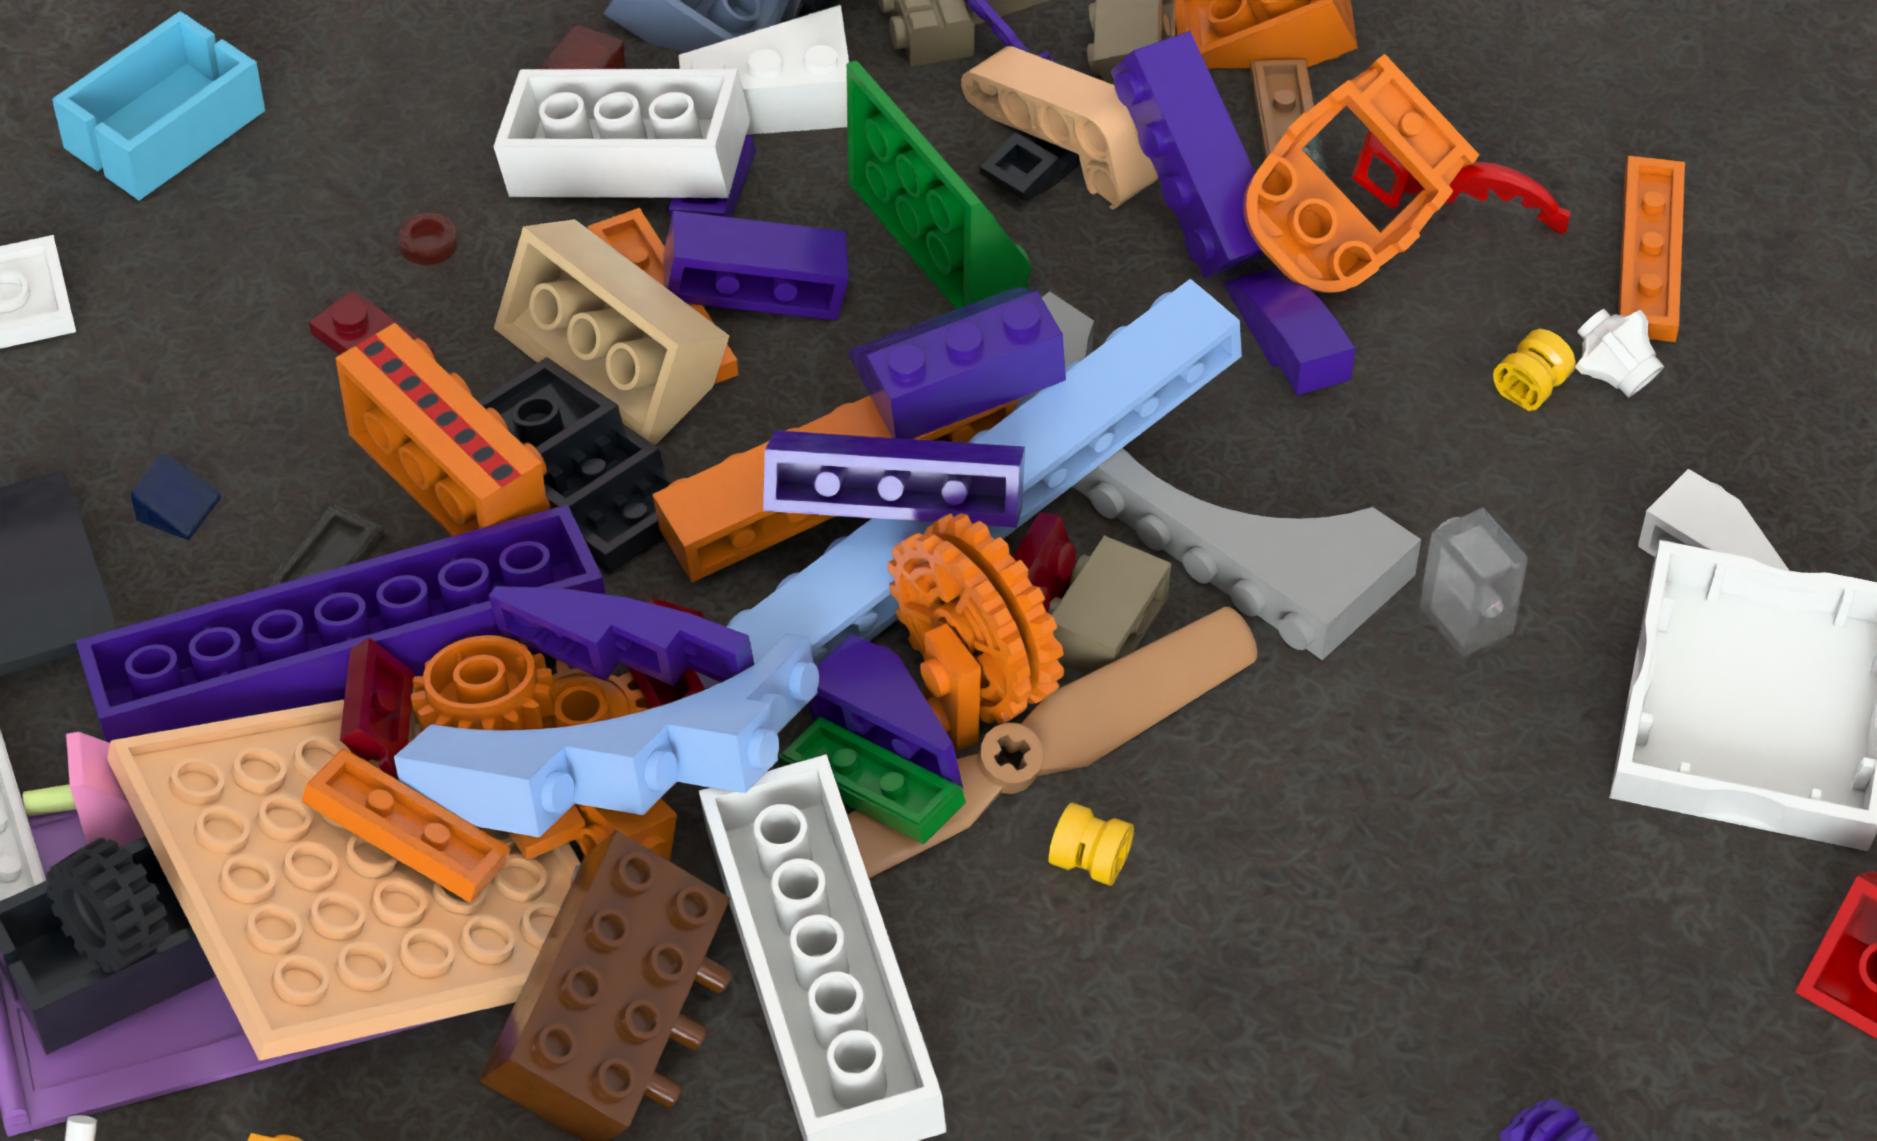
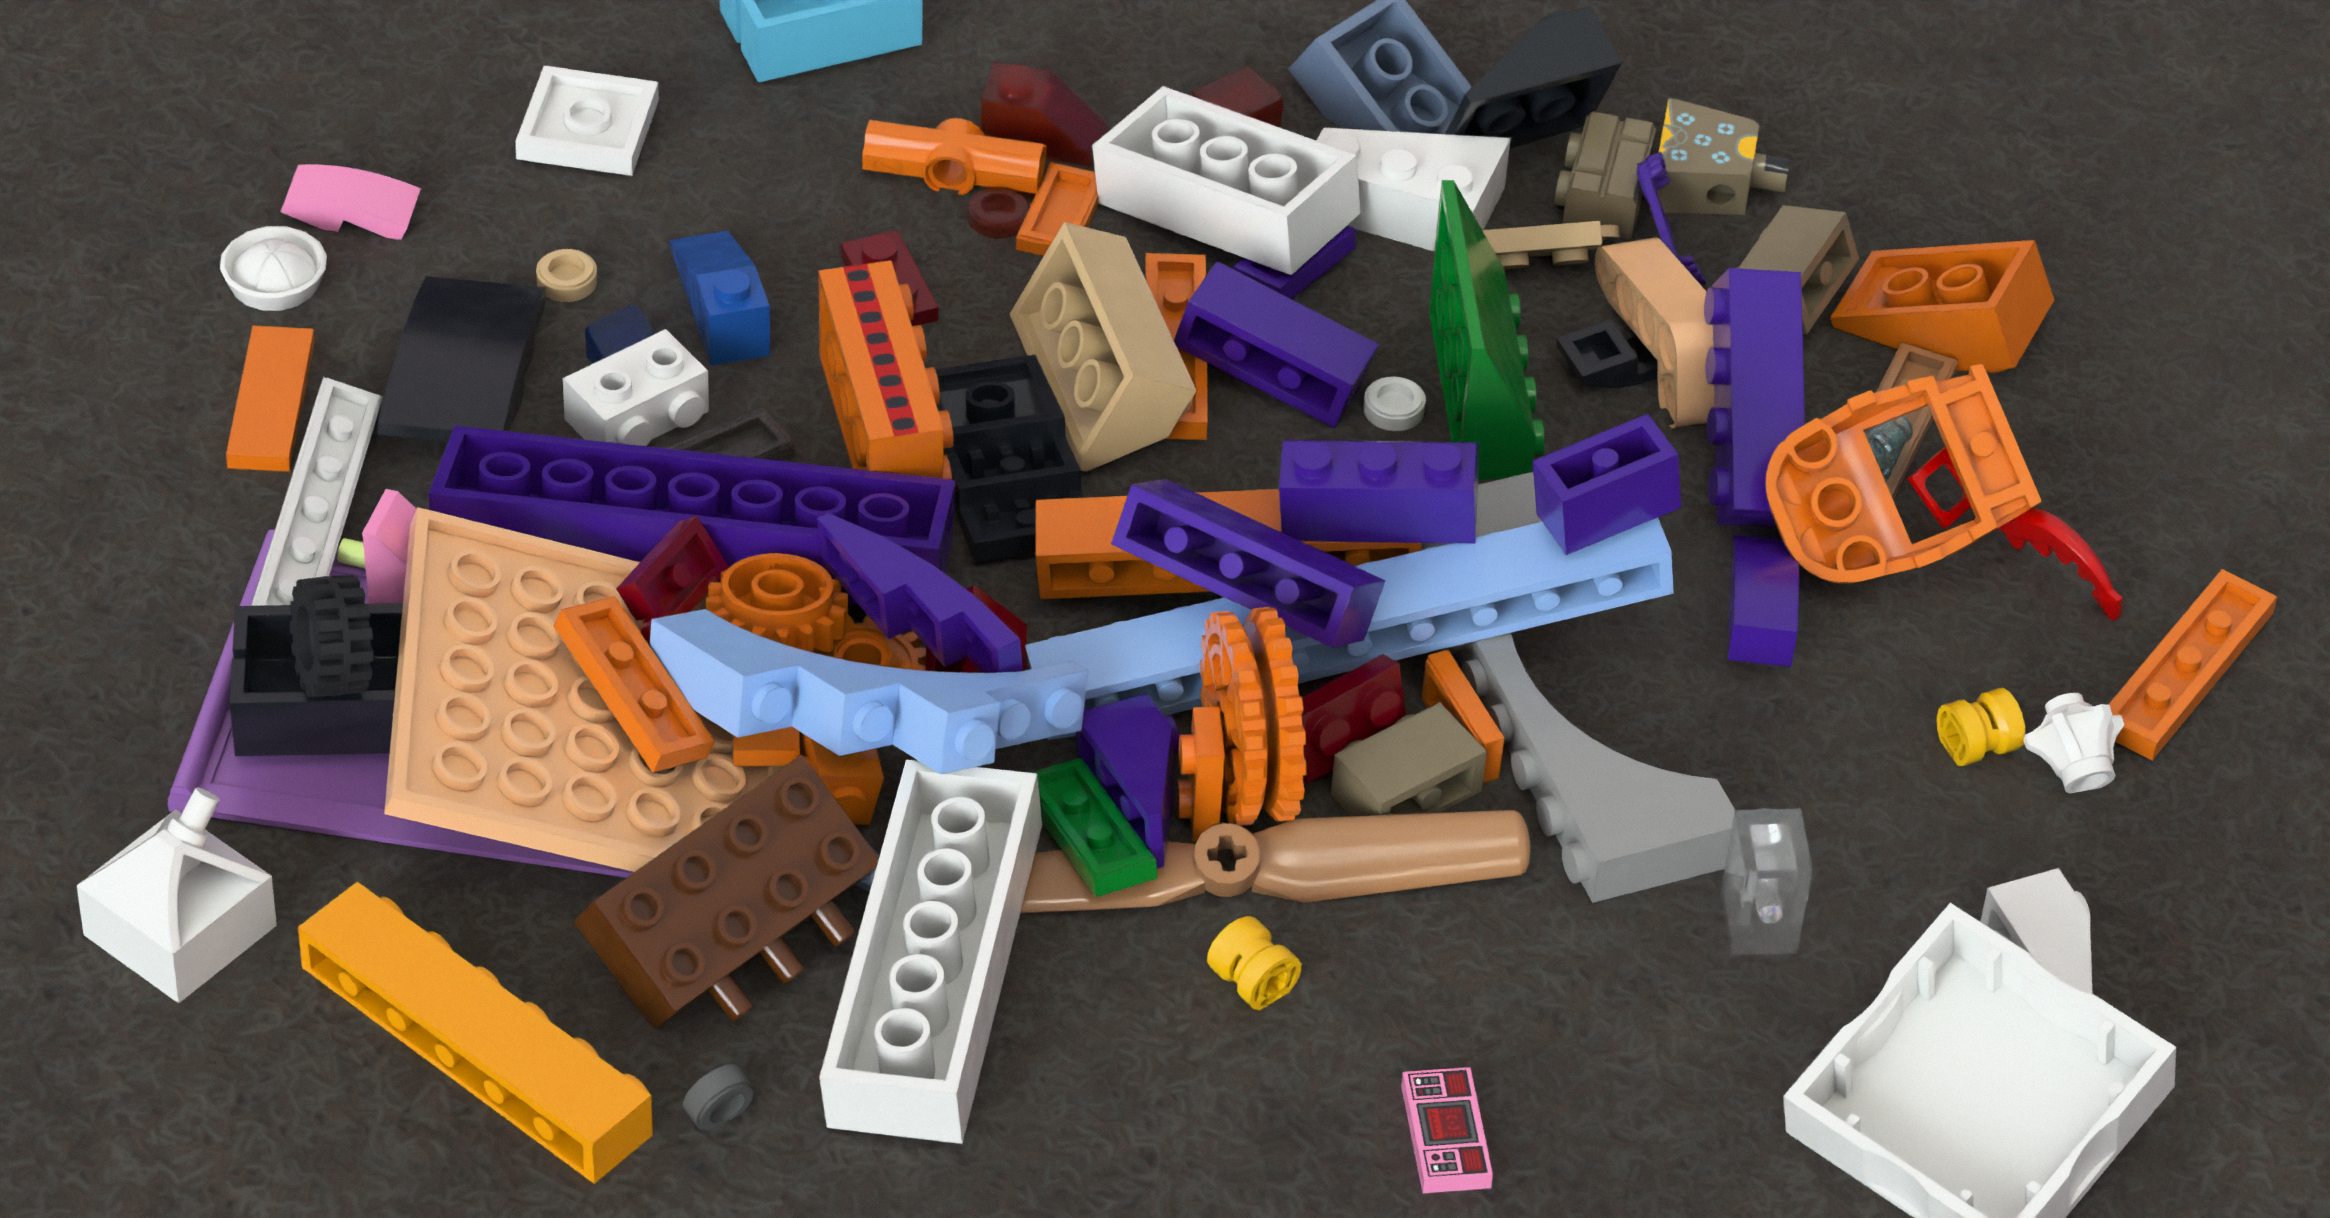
camera: 25 degrees right, 5 degrees down
none -> tan tile [536,249,597,302]
none -> white brick [563,329,709,446]
none -> blue slope [669,231,770,366]
none -> orange piece [862,118,1046,195]
none -> clear red slope [981,62,1107,167]
none -> orange tile [1016,162,1099,256]
none -> white tile [1363,377,1426,431]
none -> tile [1401,1067,1493,1193]
none -> orange tile [1421,650,1504,783]
none -> tan hinge [1482,221,1620,270]
none -> dark purple brick [1532,414,1681,555]

